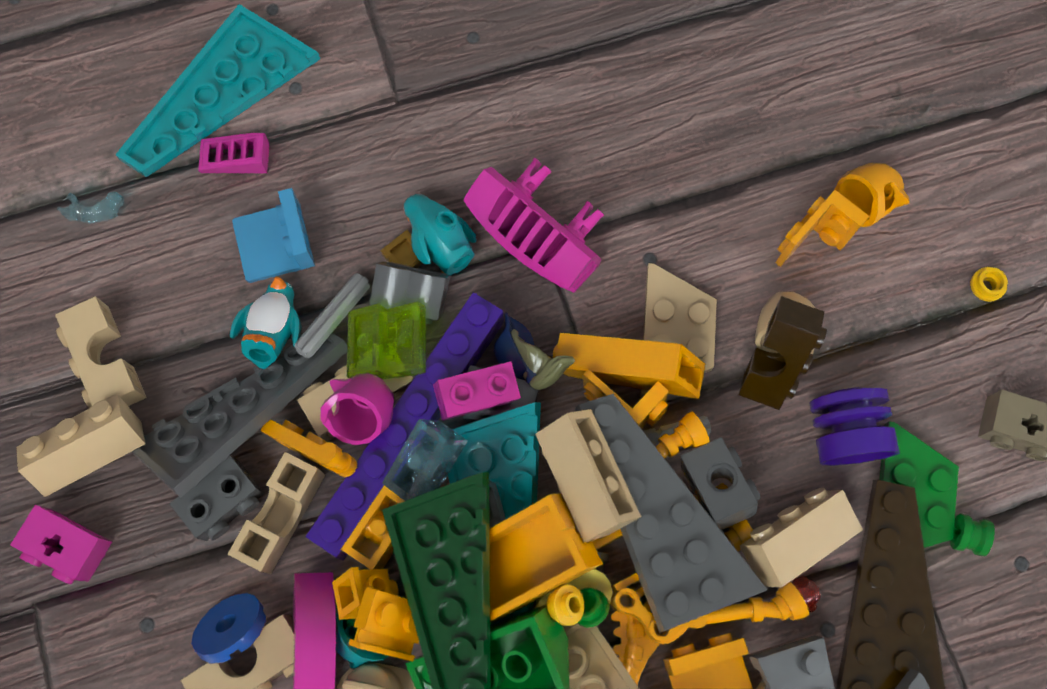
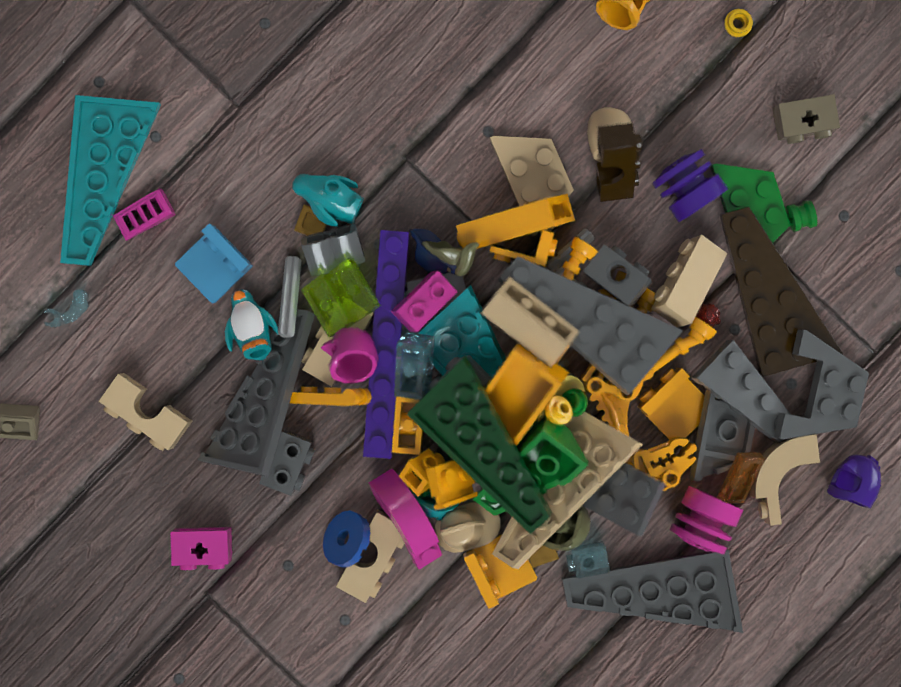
camera: 30 degrees left, 15 degrees up
tan brick [17,394,145,497] -> none
tan arch [228,452,325,574] -> none
dark pink piece [463,157,604,293] -> none
light orange bracket [775,190,869,267] -> none

